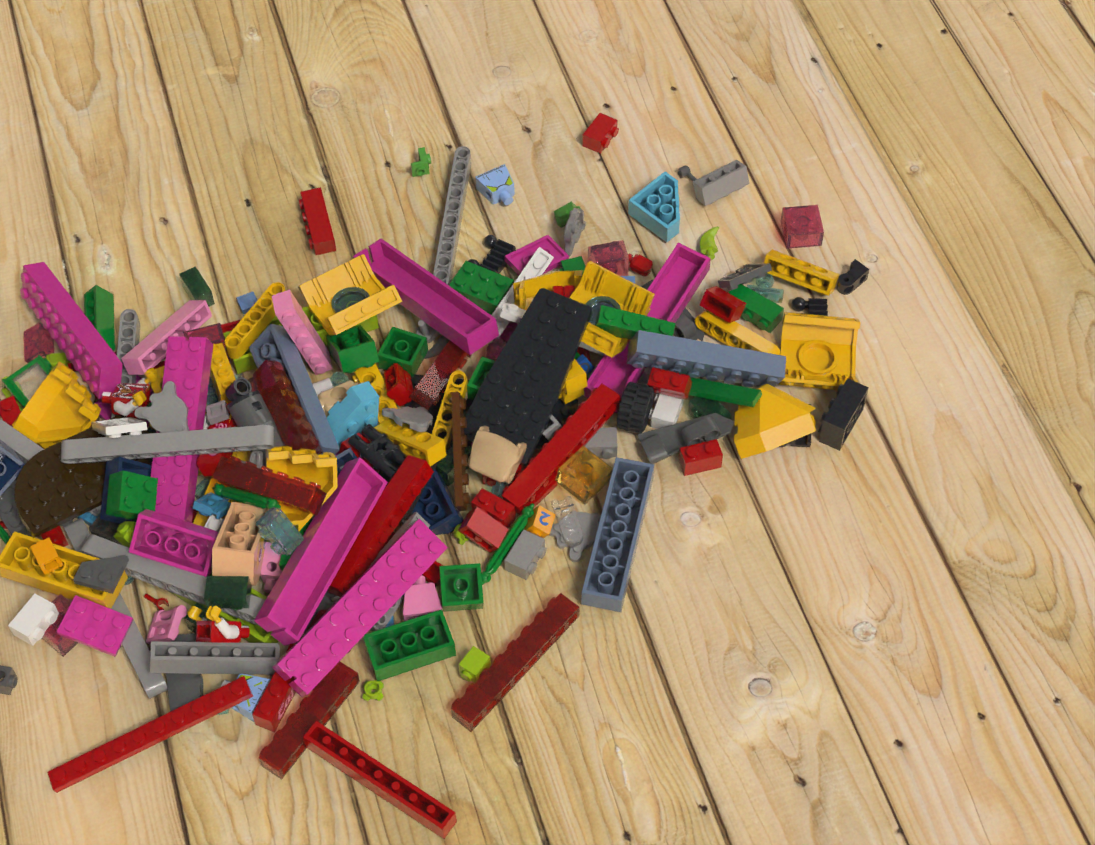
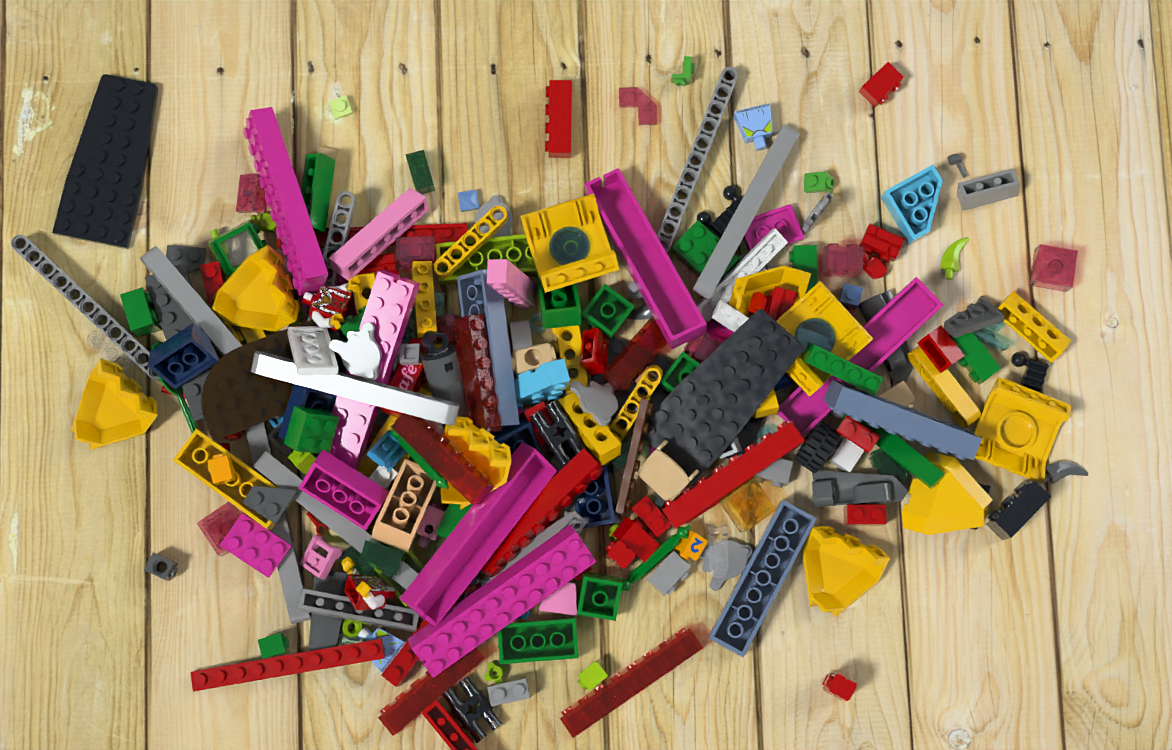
camera: 10 degrees right, 25 degrees up
white brick [8,593,59,646] -> none
clear light blue brick [256,507,304,556] -> none
black leg [837,259,869,295] -> none
none -> green brick [258,633,290,659]
none -> yellowish green plate [328,95,353,120]
none -> lime plate [341,619,368,638]
none -> black pin [442,675,503,743]
none -> light grey brick [487,678,530,707]
none -> red brick [605,540,636,570]
none -> clear pink tile [619,87,657,125]
none -> light grey beam [692,124,800,300]
none -> yellow panel [802,526,890,617]
none -> red brick [822,673,857,701]
none -> red brick [859,223,905,263]
none -> dark grey bar [1042,462,1088,484]

